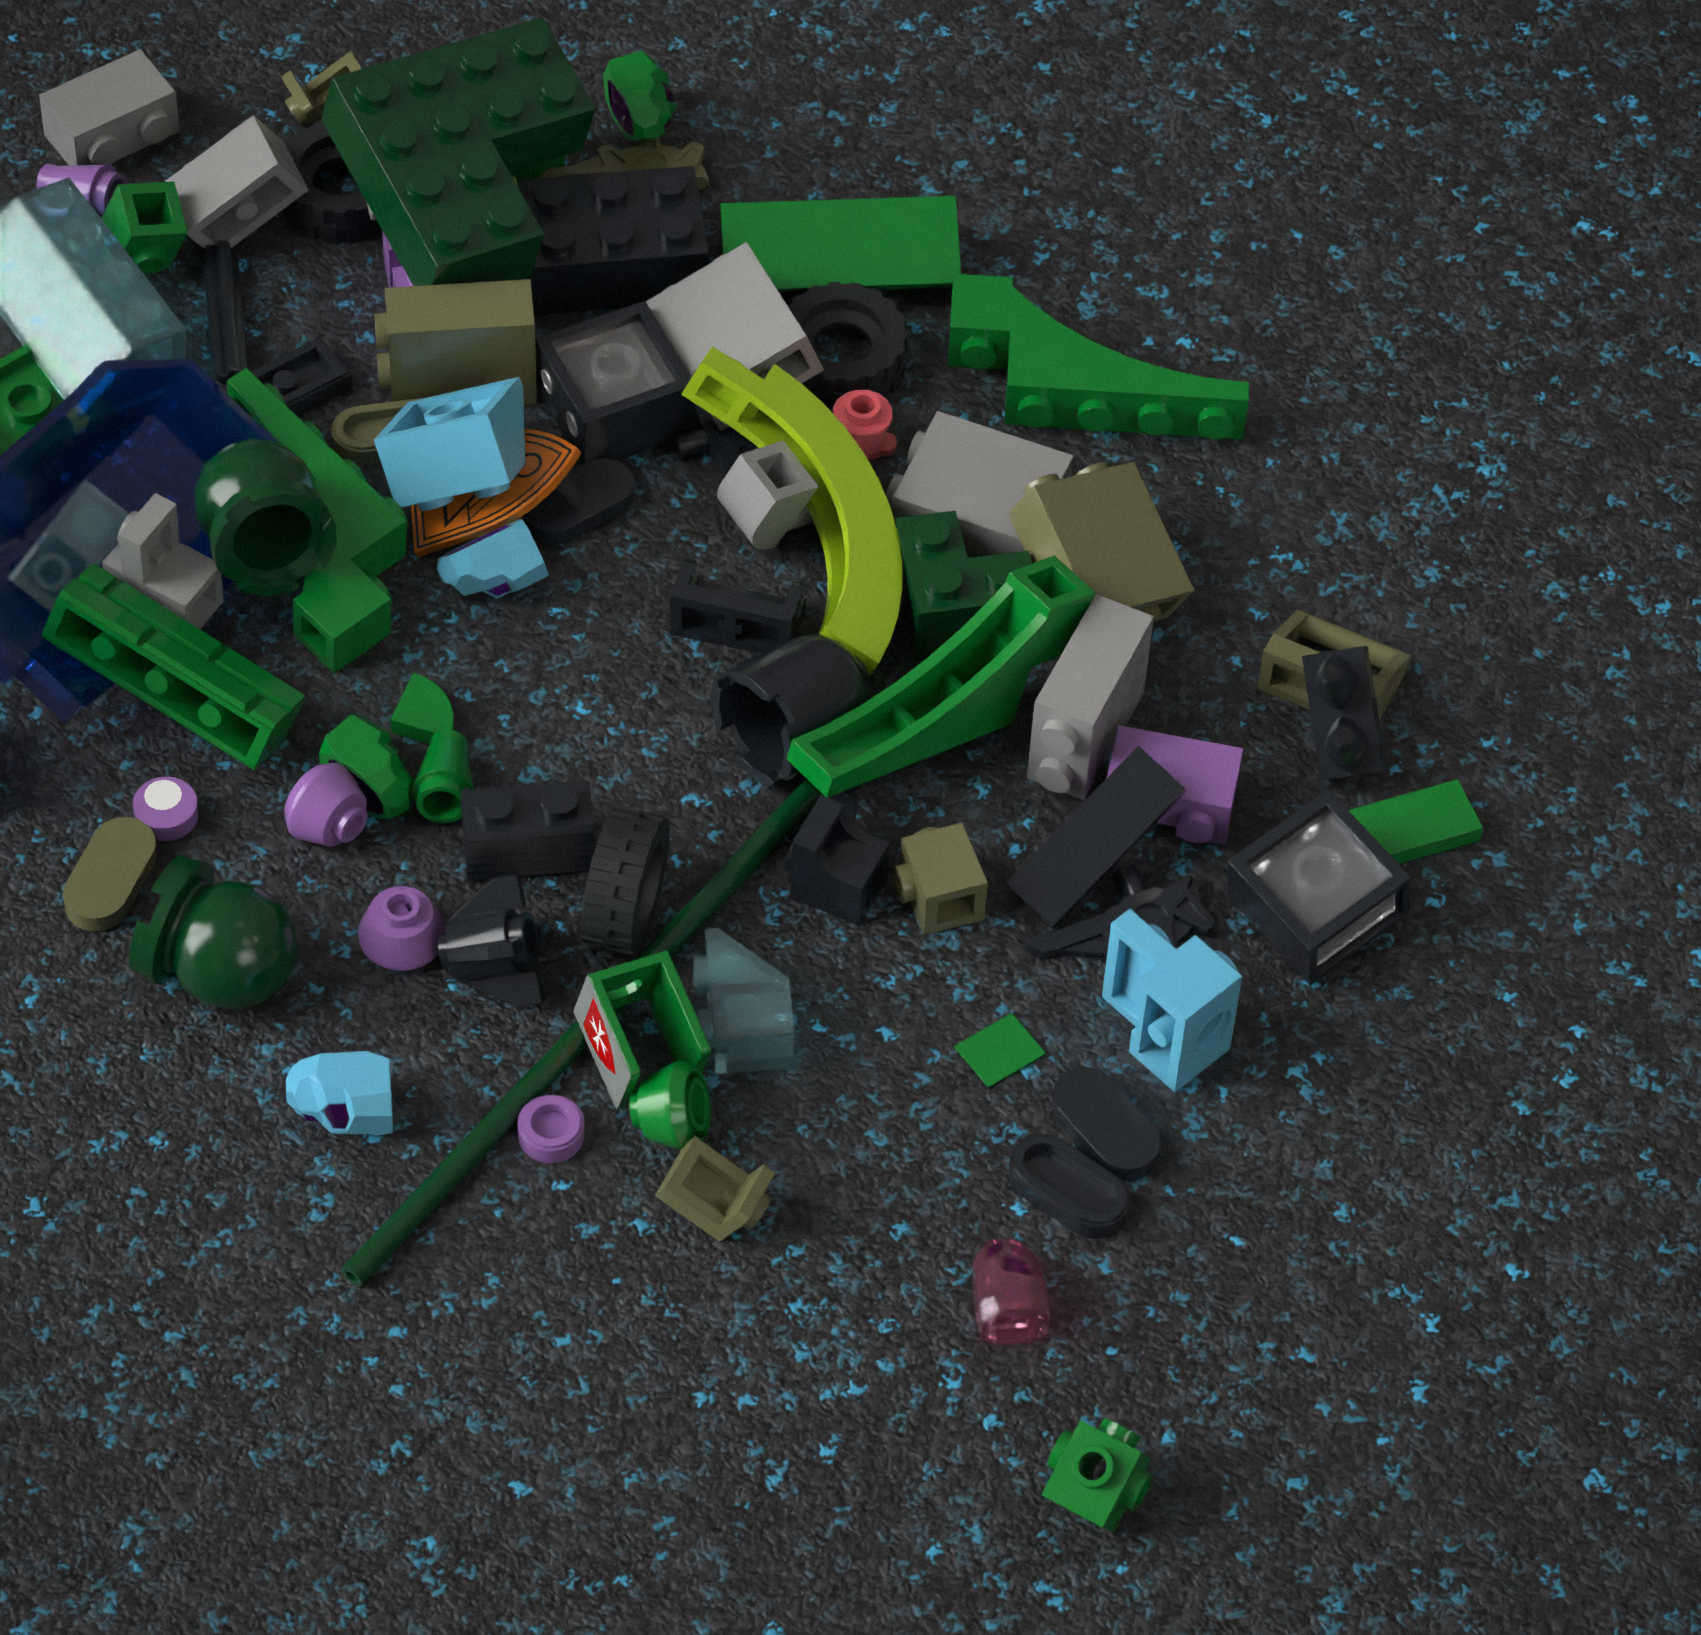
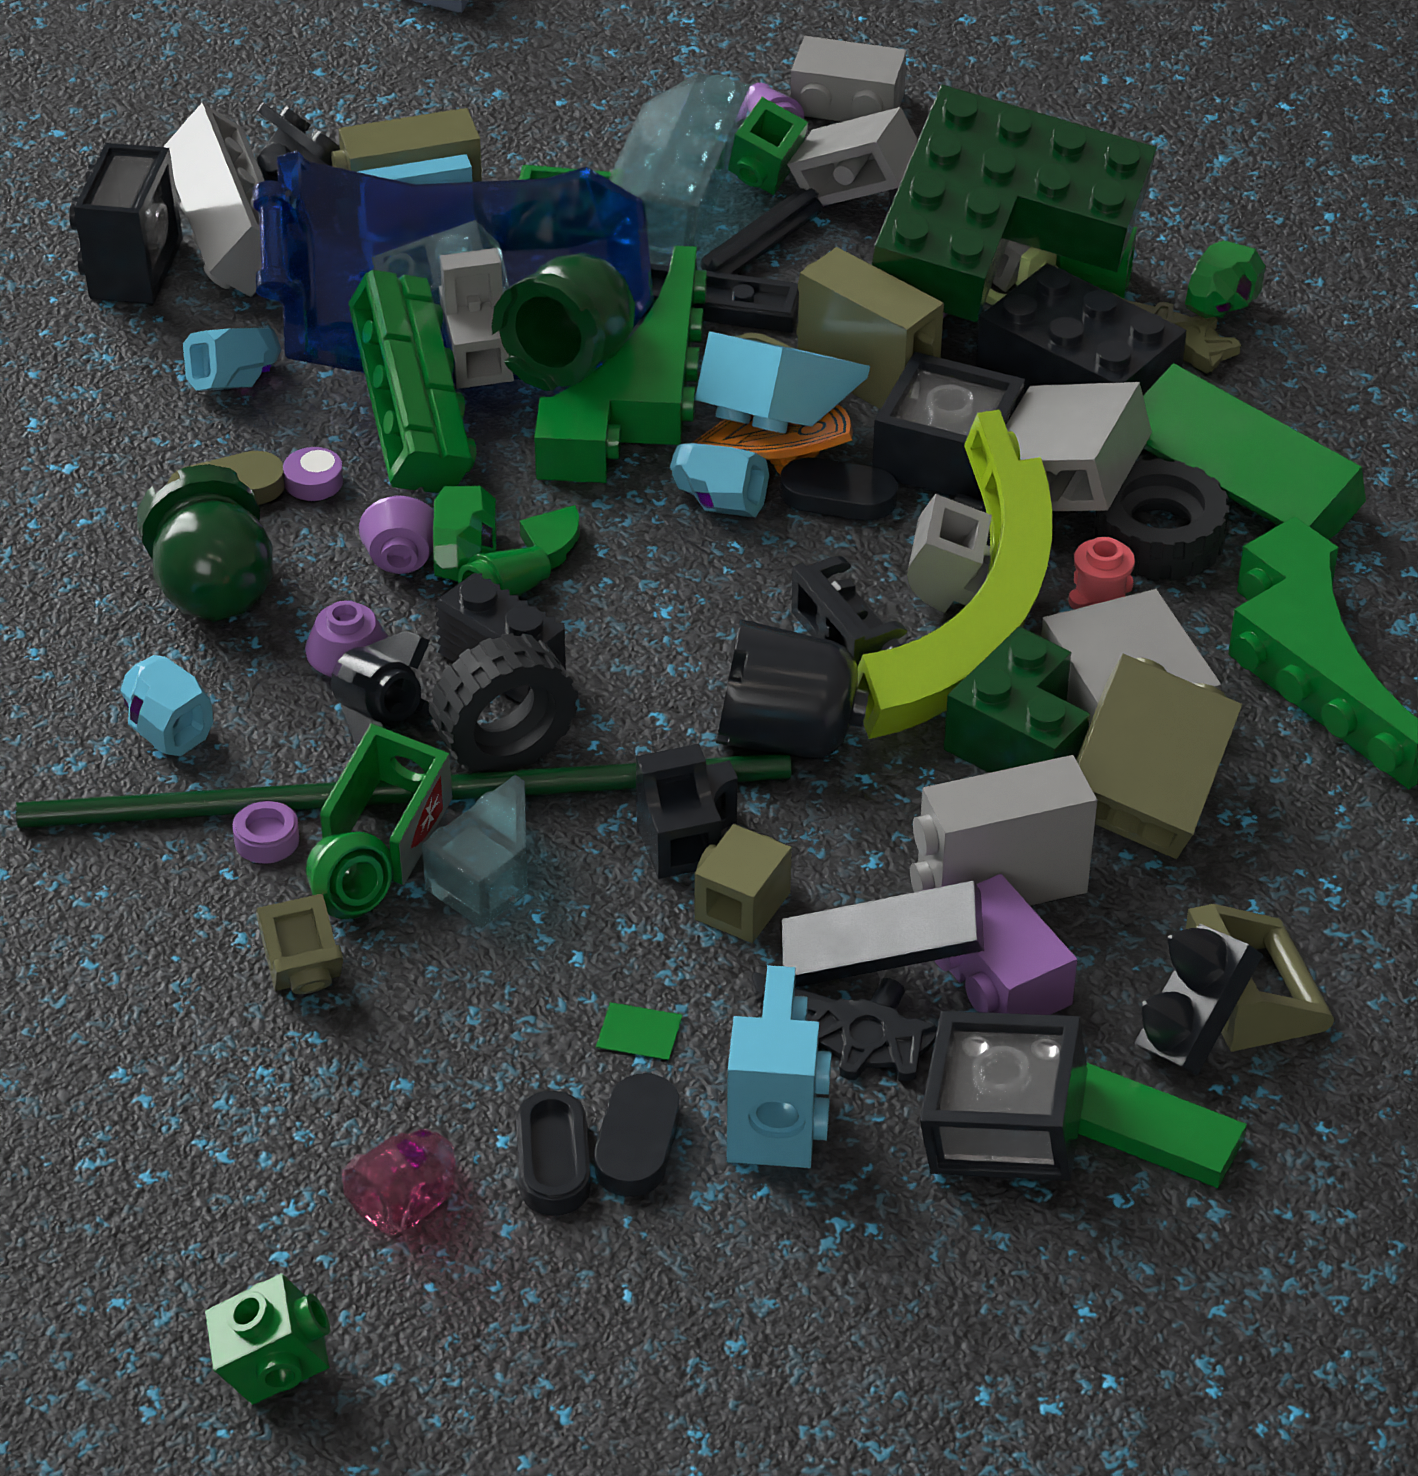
camera: 50 degrees right, 10 degrees down
green arch [786,555,1096,798] -> none

